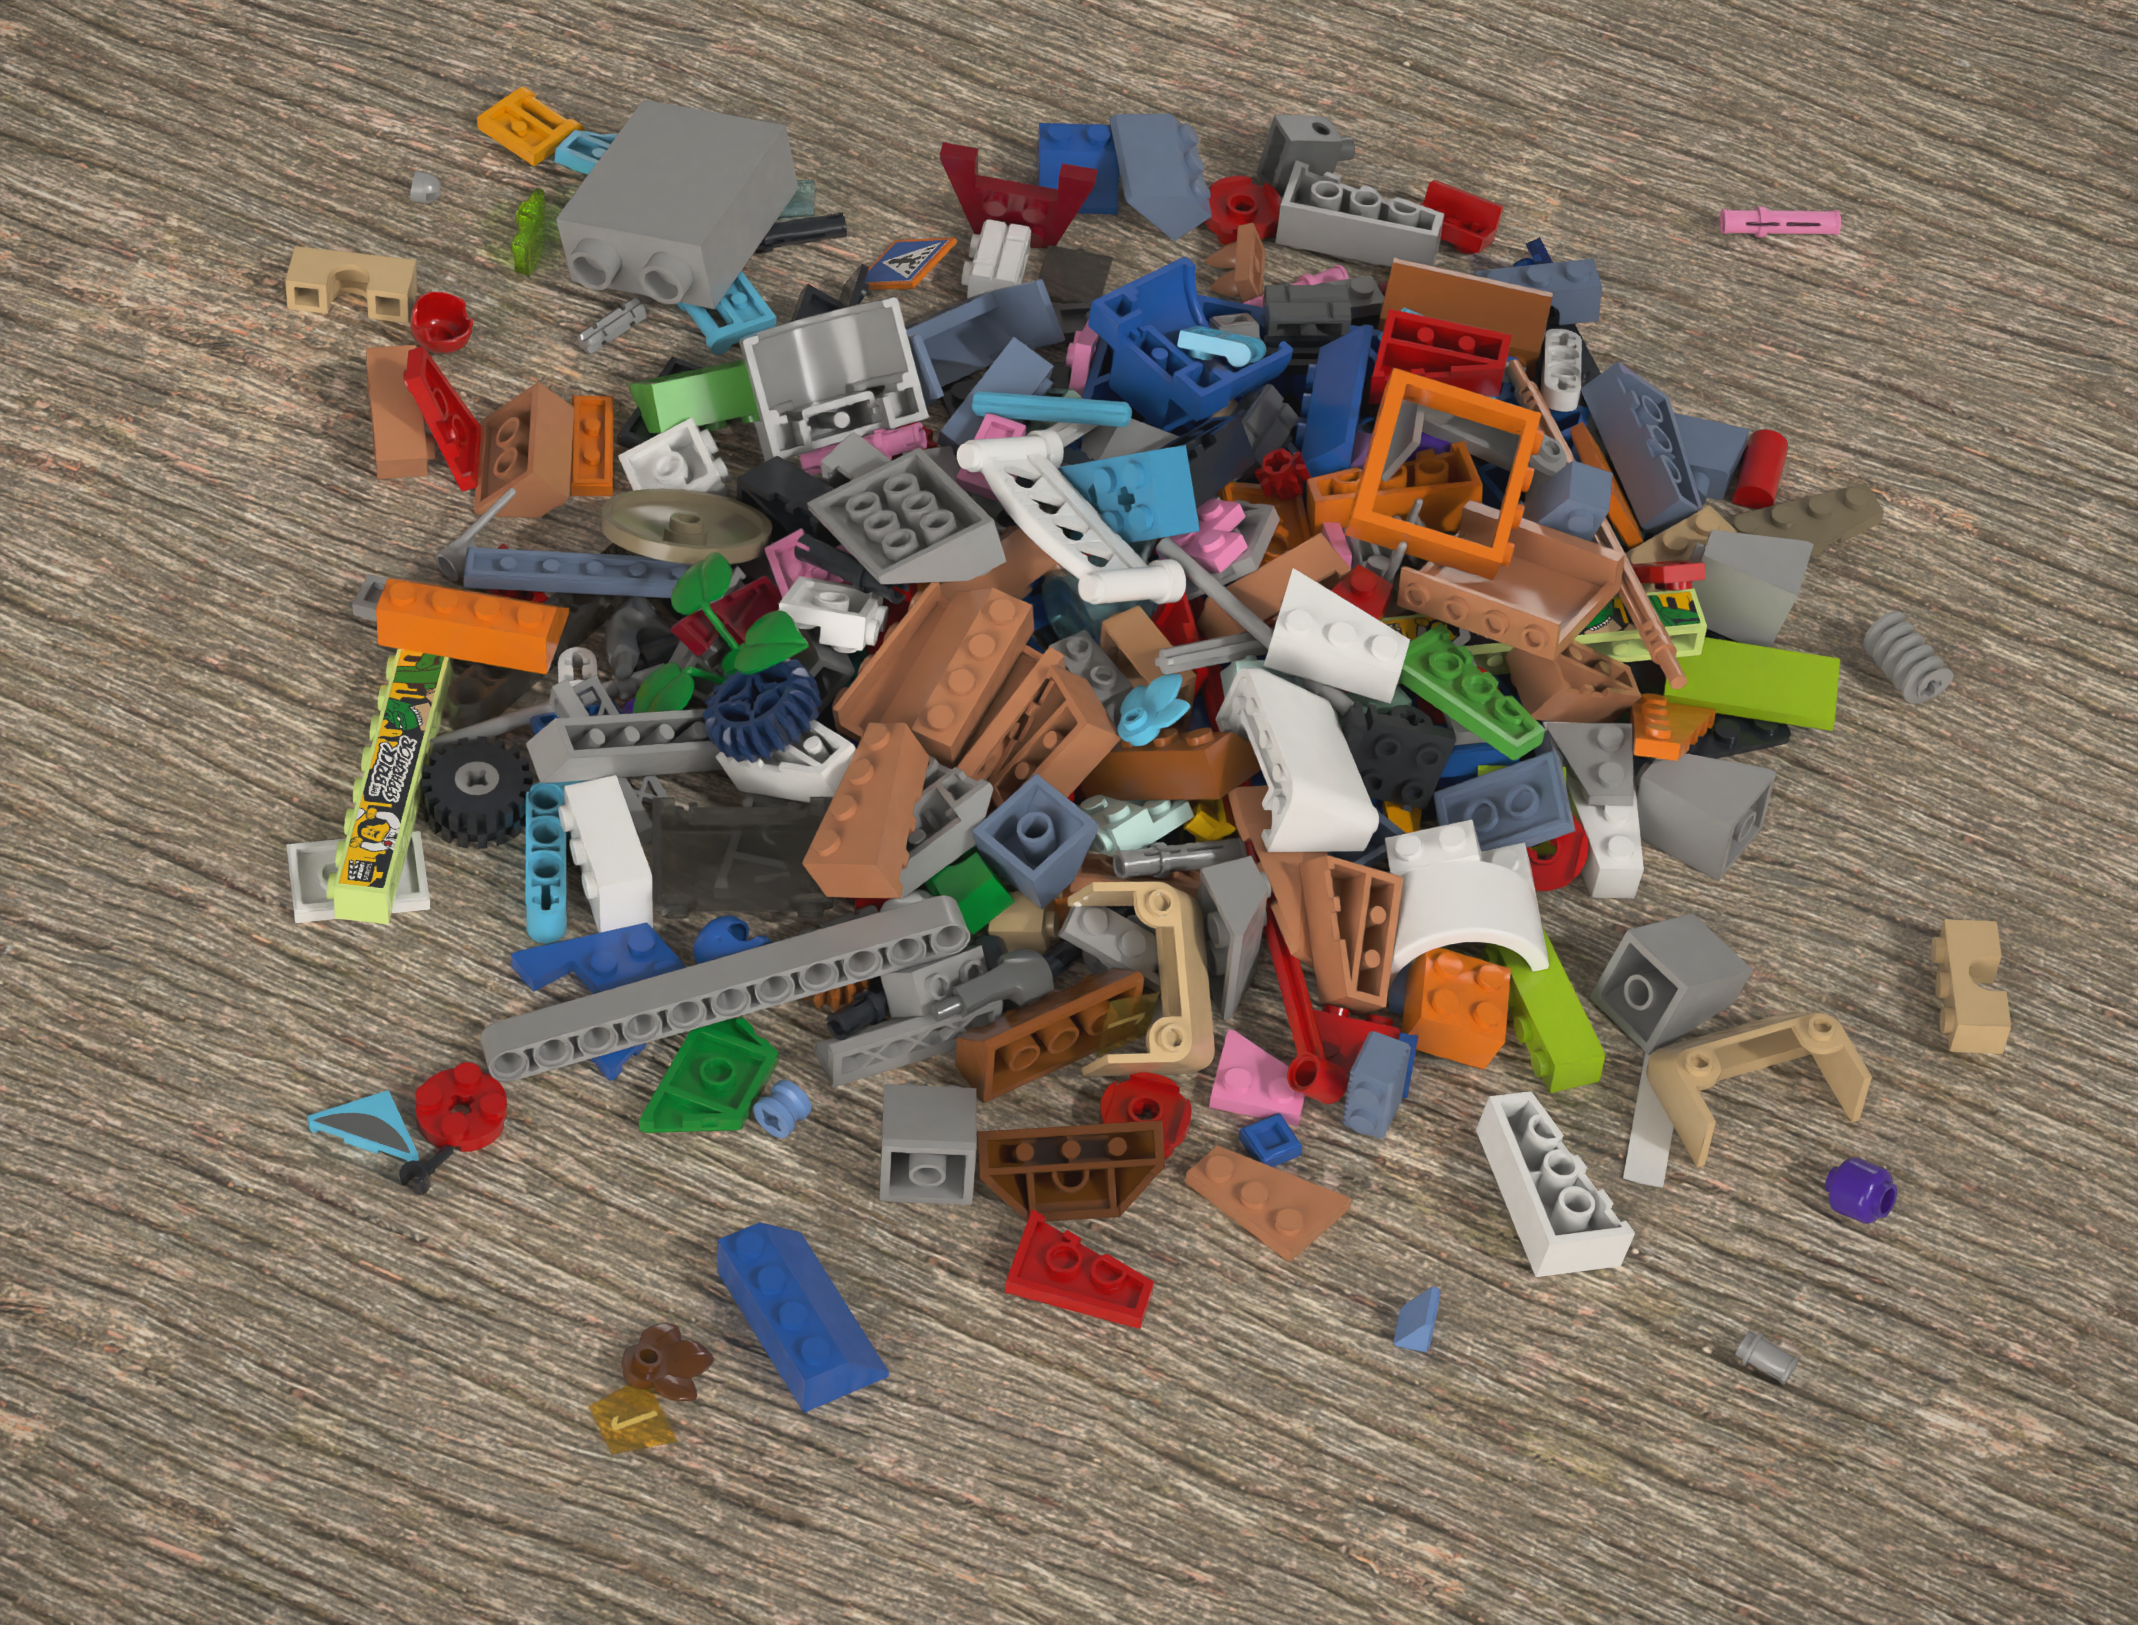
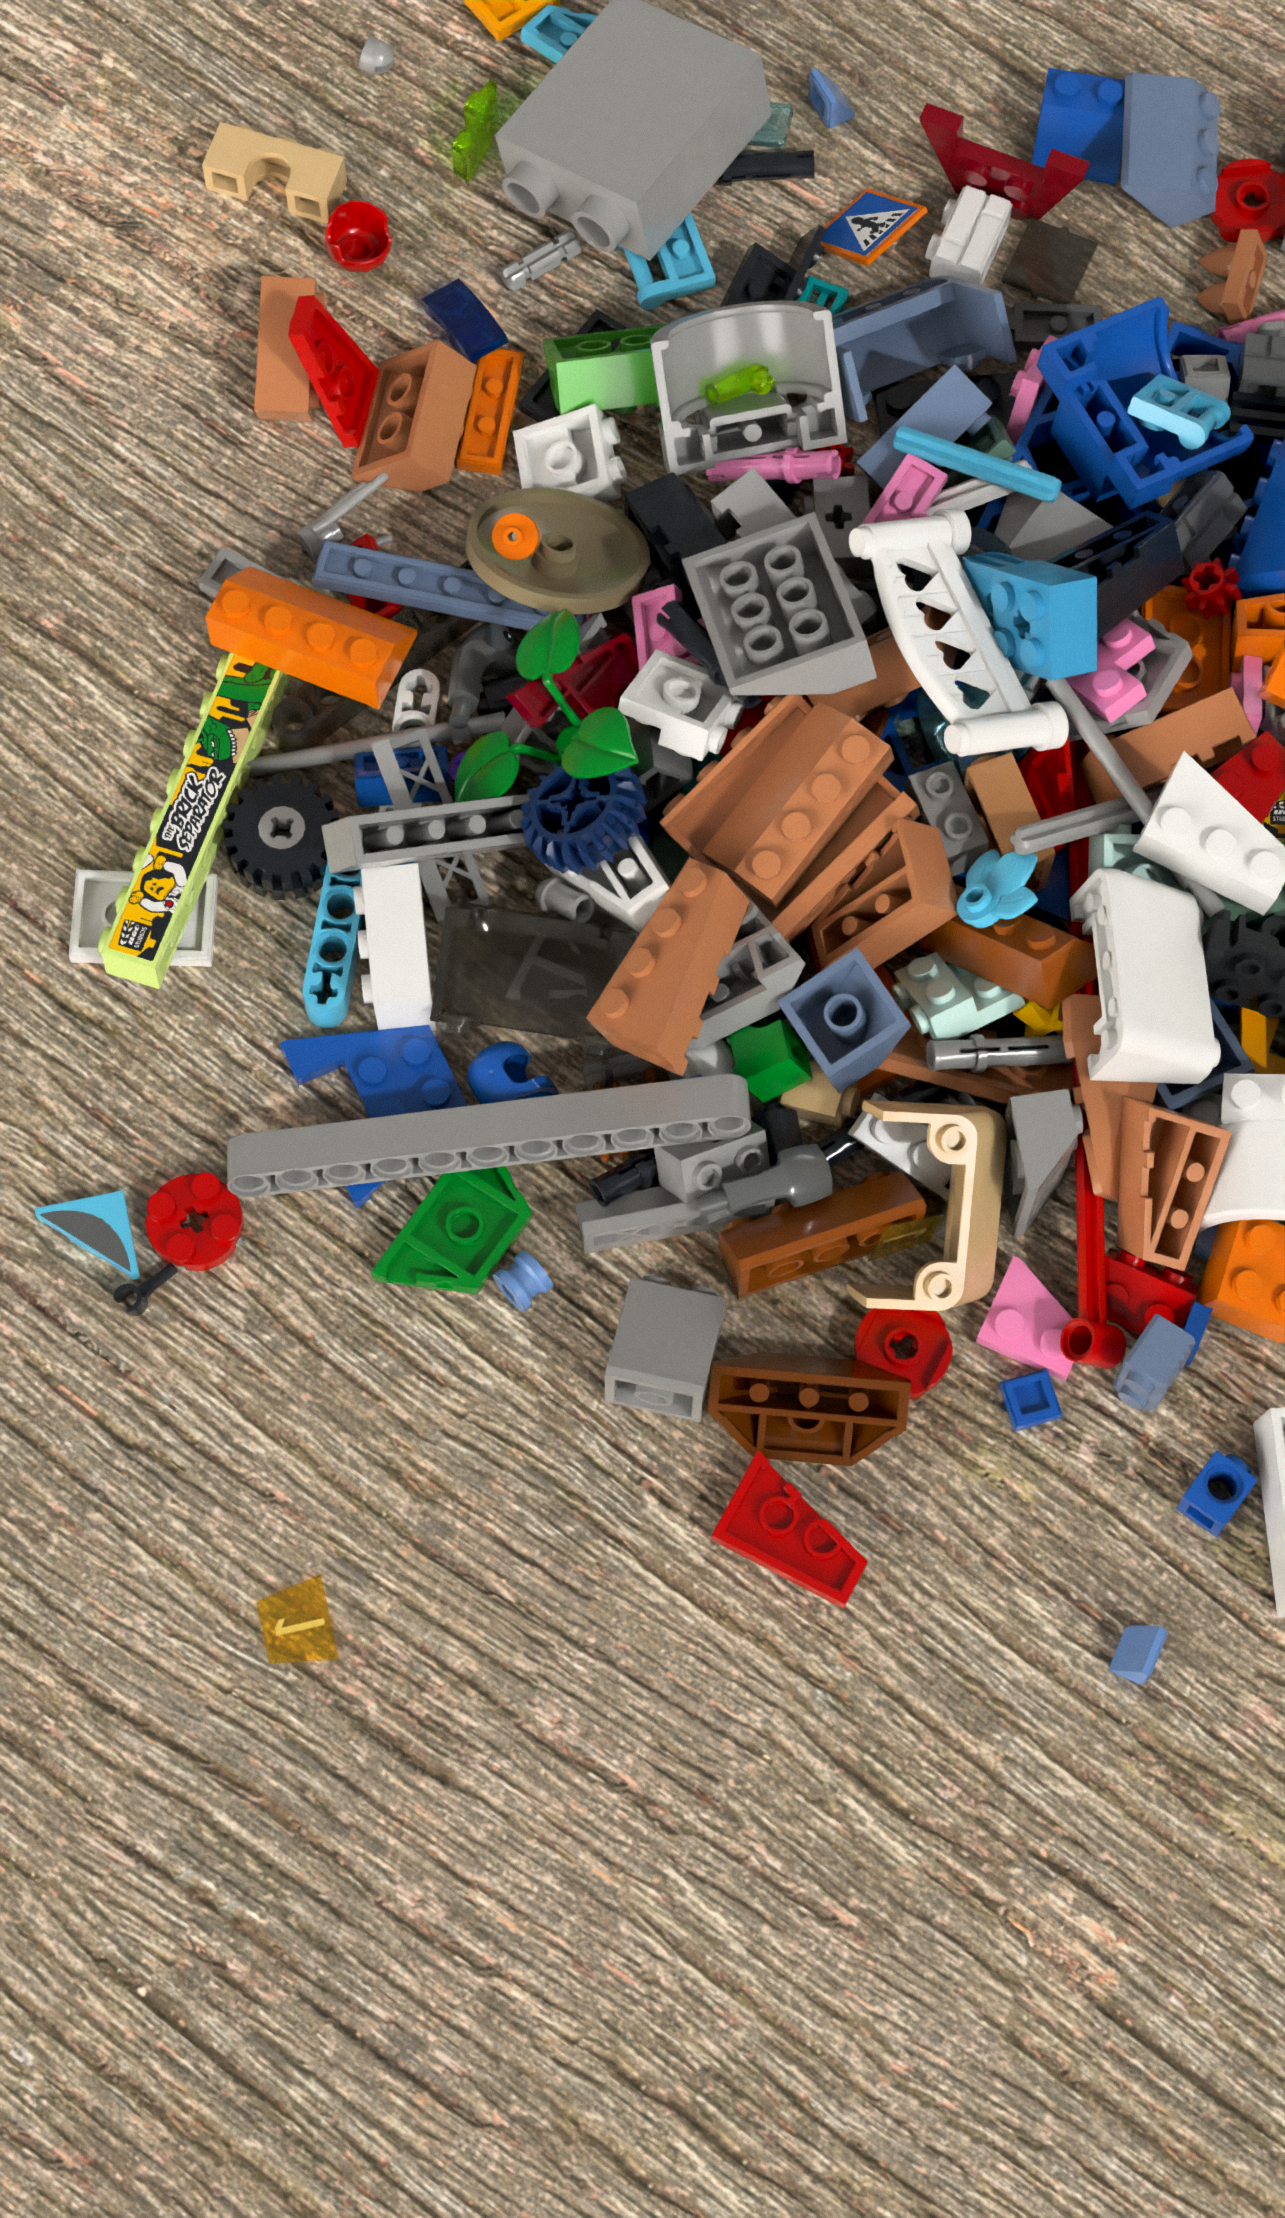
camera: 15 degrees right, 20 degrees up
reddish brown plate [621,1323,714,1401] -> none
blue slope [717,1222,889,1413] -> none
nougat wing [1185,1145,1352,1263] -> none
none -> clear blue slope [421,278,508,362]
none -> orange tile [492,513,541,560]
none -> light grey pin [535,877,595,924]
none -> clear neon green arm [705,363,774,406]
none -> medium blue slope [808,68,855,129]
none -> blue brick [1176,1450,1258,1538]

